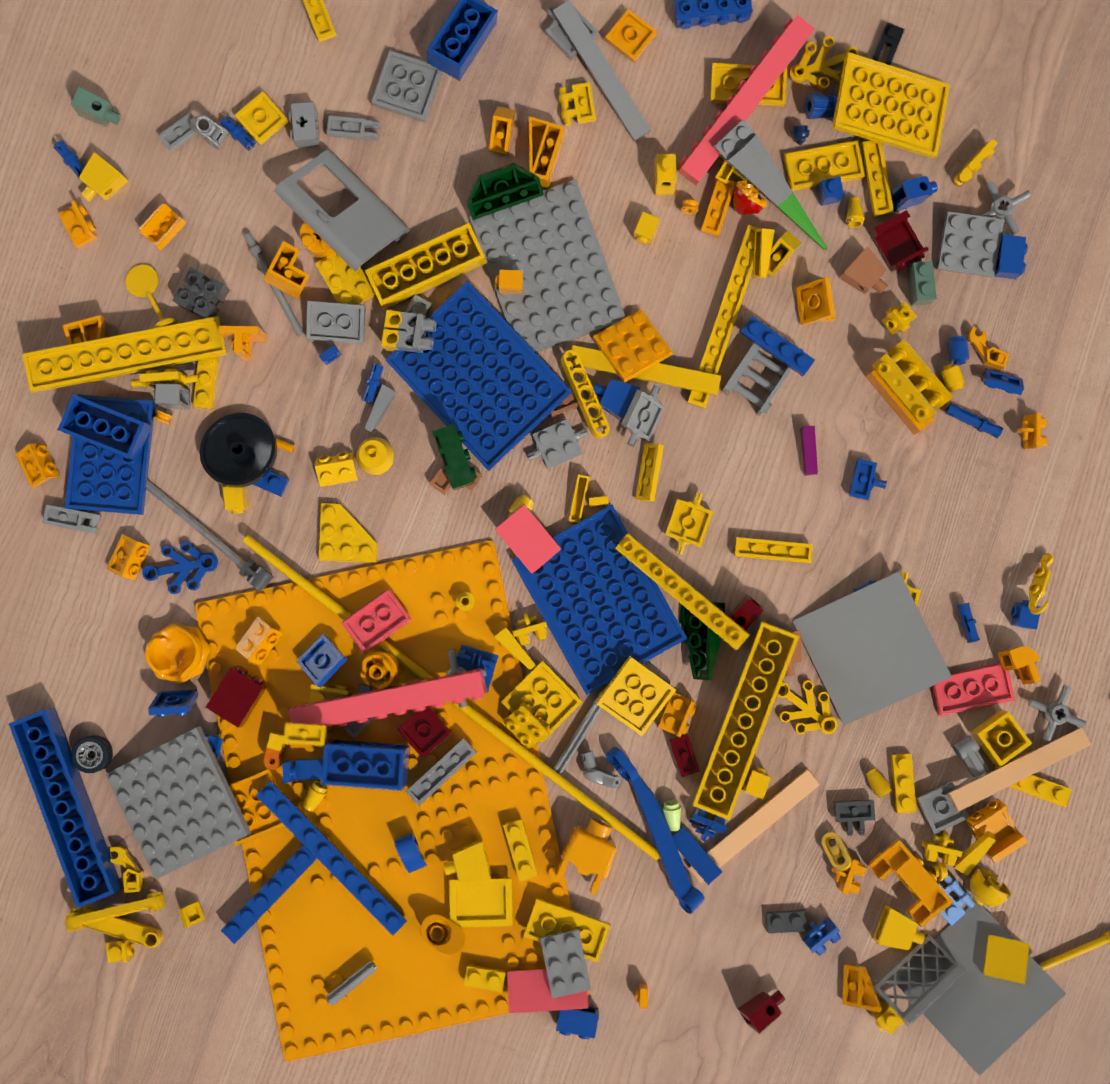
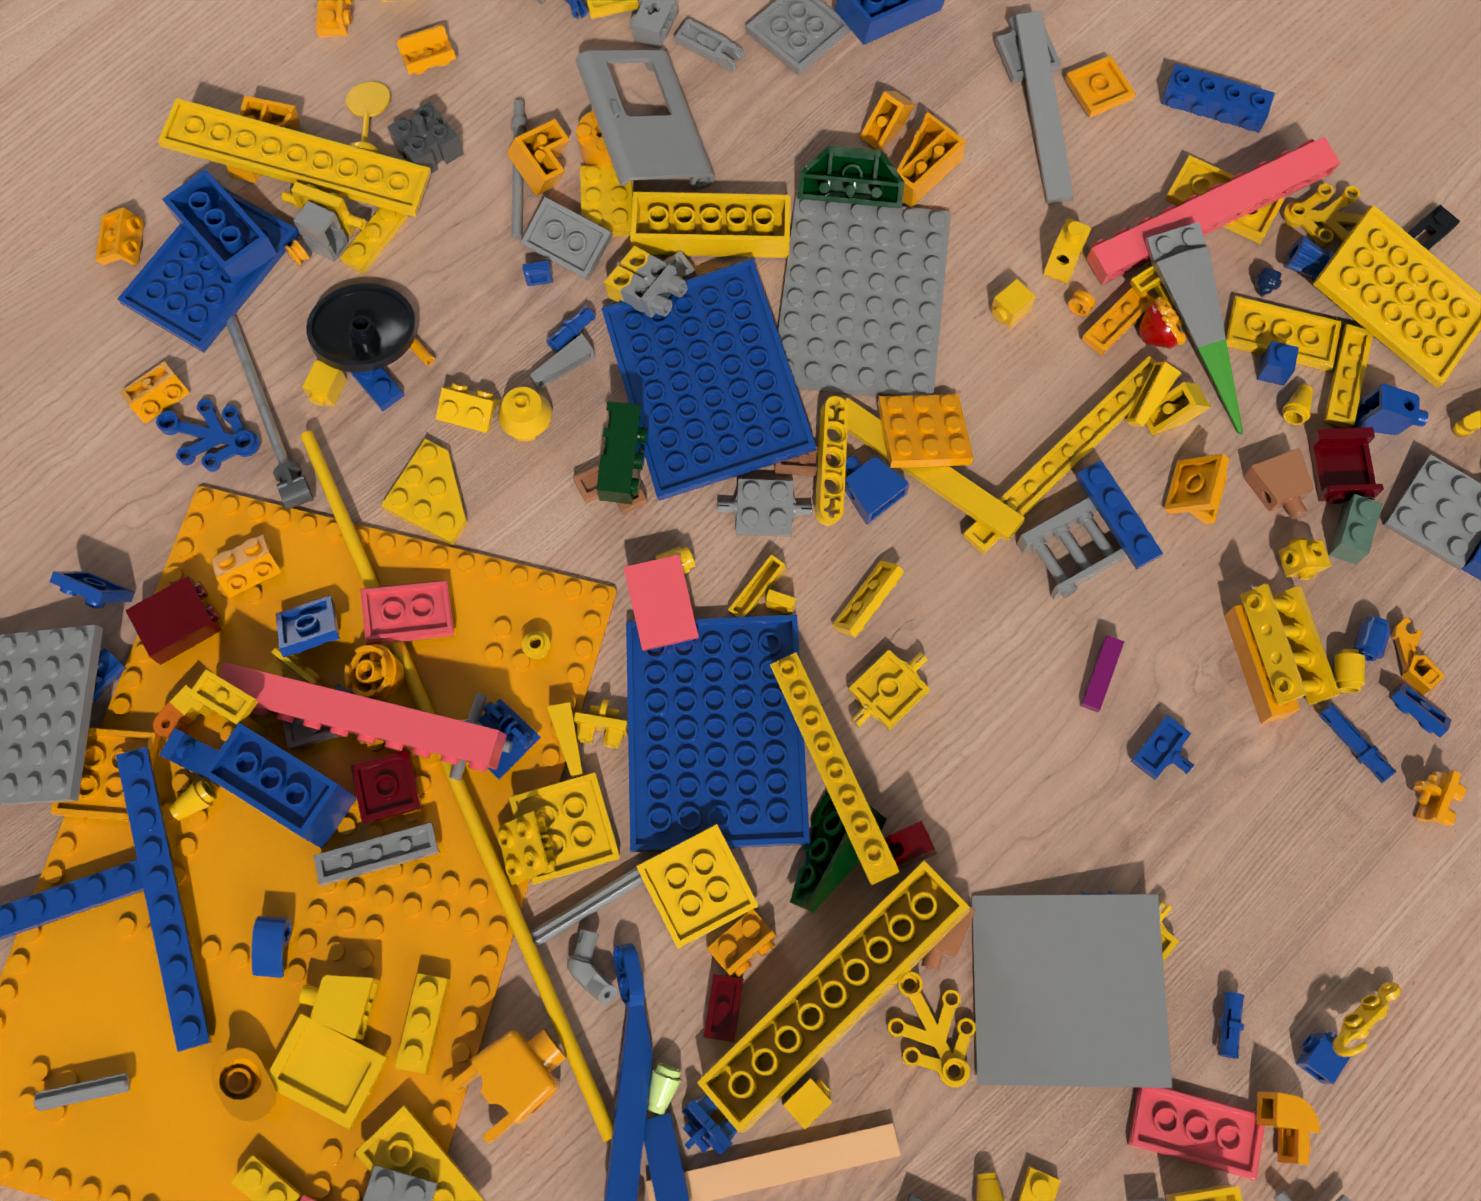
camera: 30 degrees right, 15 degrees down
light grey plate [42,504,101,534] -> none
light orange piece [145,623,210,684] -> none
light orange bracket [219,326,267,361] -> none
light orange brick [495,270,523,294] -> none
yellow plate [558,82,596,127] -> none
light grey plate [621,385,665,447] -> none
yellow plate [734,537,813,564] -> none

